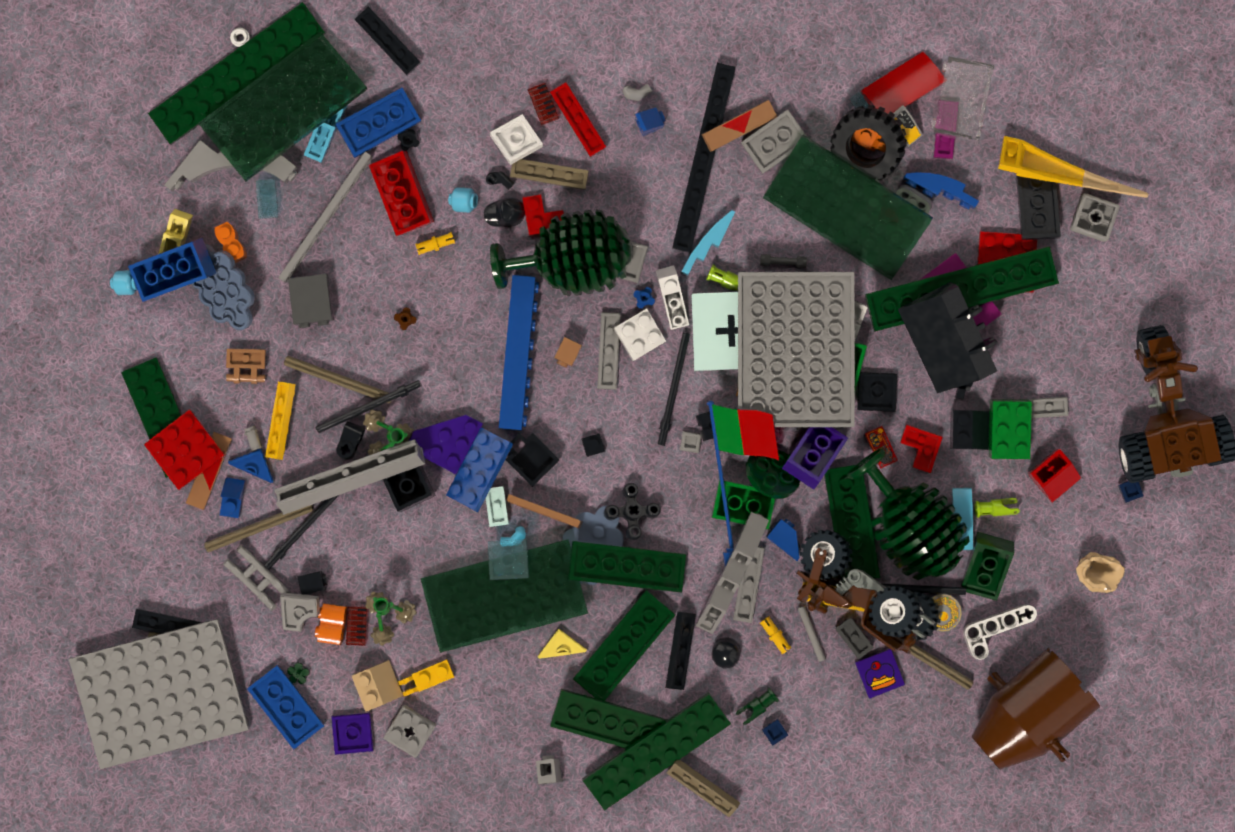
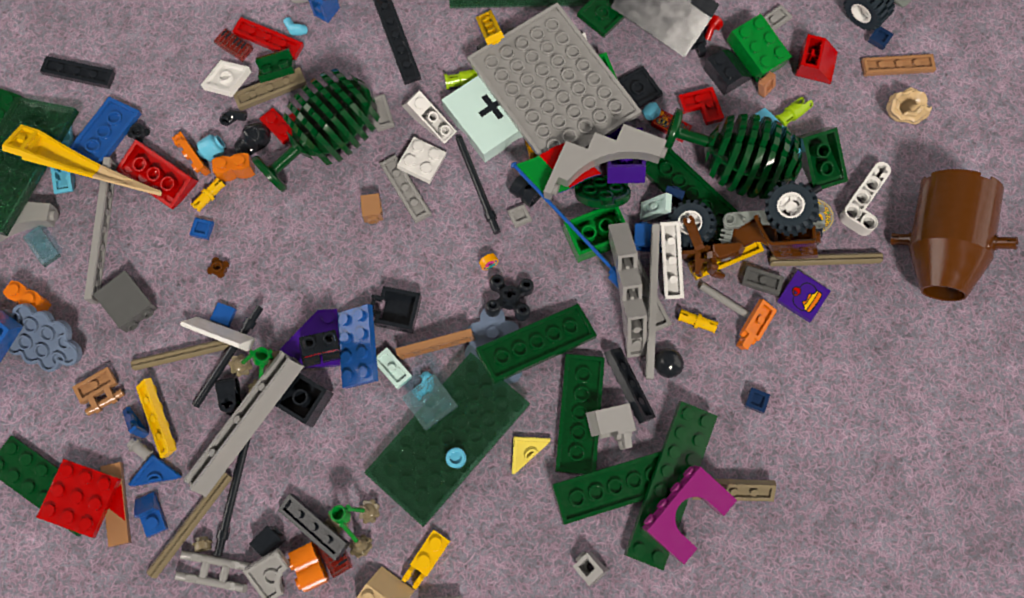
camera: 35 degrees left, 15 degrees down
blue brick [499,275,539,430] -> none
black plate [581,433,605,457] -> none
blue plate [633,287,655,309] -> none
medium azure slope [681,210,735,276] -> none
dark green piece [736,687,779,725] -> none
none -> yellow plate [2,124,162,196]
none -> blue tile [123,406,149,439]
none -> orange hinge [172,131,211,176]
none -> white slope [180,317,255,352]
none -> blue tile [189,217,214,240]
none -> dark tan plate [192,536,213,552]
none -> blue tile [210,303,237,327]
none -> orange brick [212,153,255,182]
none -> dark green bracket [255,49,296,83]
none -> plate [278,493,350,561]
none -> medium azure arm [283,17,308,36]
none -> black hips [299,330,341,367]
none -> medium azure tile [446,448,467,469]
none -> yellow plate [475,10,504,45]
none -> light orange tile [479,253,499,270]
none -> light grey arch [543,124,668,200]
none -> light grey hinge [586,403,636,450]
none -> light aqua plate [640,192,672,221]
none -> medium azure tile [642,102,661,120]
none -> magenta arch [642,465,737,565]
none -> light grey tile [645,224,660,380]
none -> white slope [660,221,684,299]
none -> dark blue plate [665,185,685,205]
none -> red plate [704,15,723,41]
none -> orange hinge [736,299,777,350]
none -> nougat plate [758,72,776,98]
none -> medium nougat tile [861,54,936,76]

